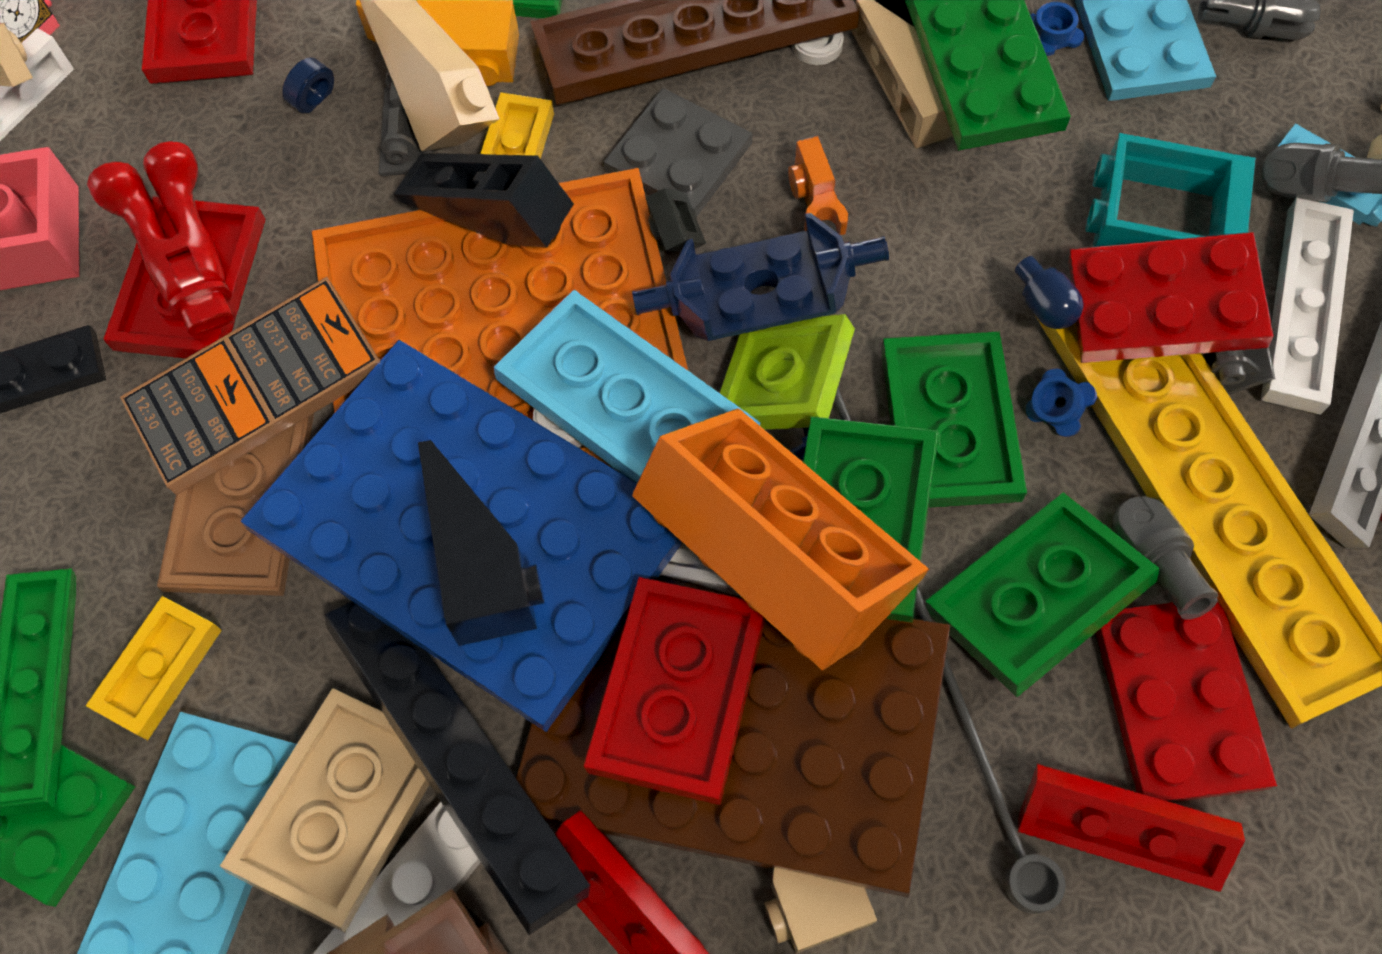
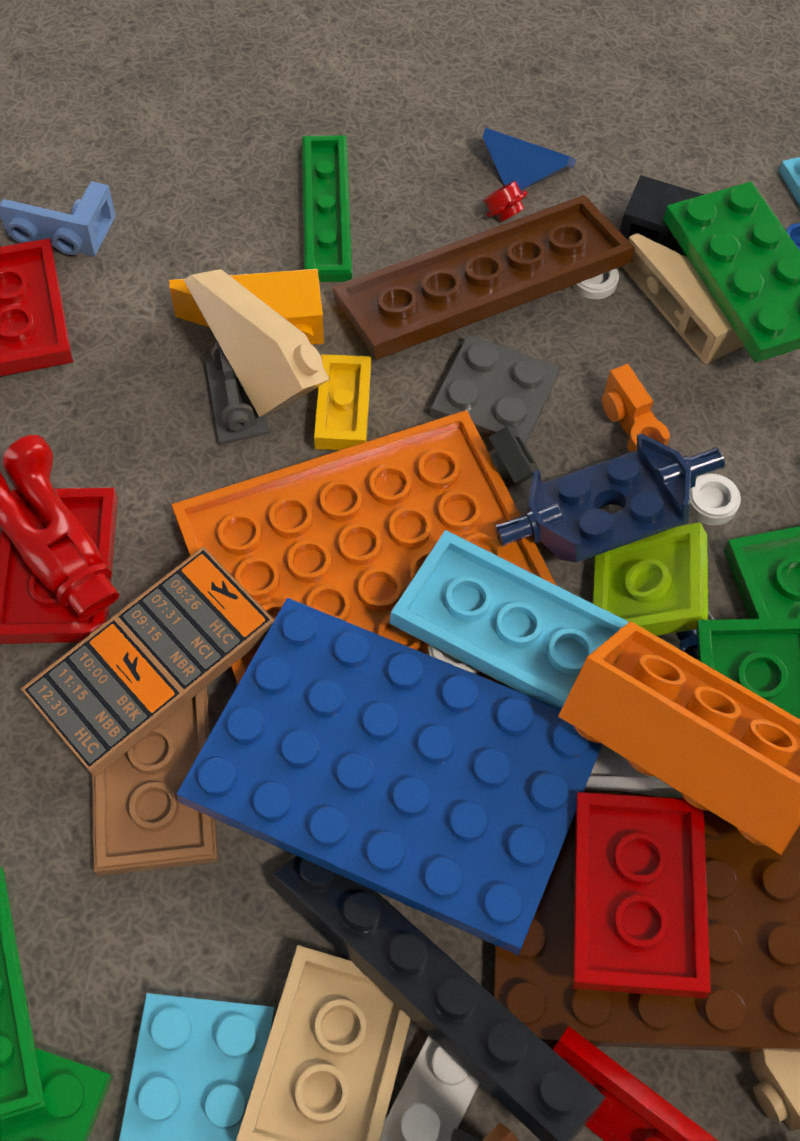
camera: 15 degrees left, 5 degrees down
yellow plate [86,596,222,741] -> none
dark blue tile [282,57,334,114] -> none
black slope [393,153,574,248] -> none
black slope [418,440,545,646] -> none
none -> white tile [690,474,741,525]

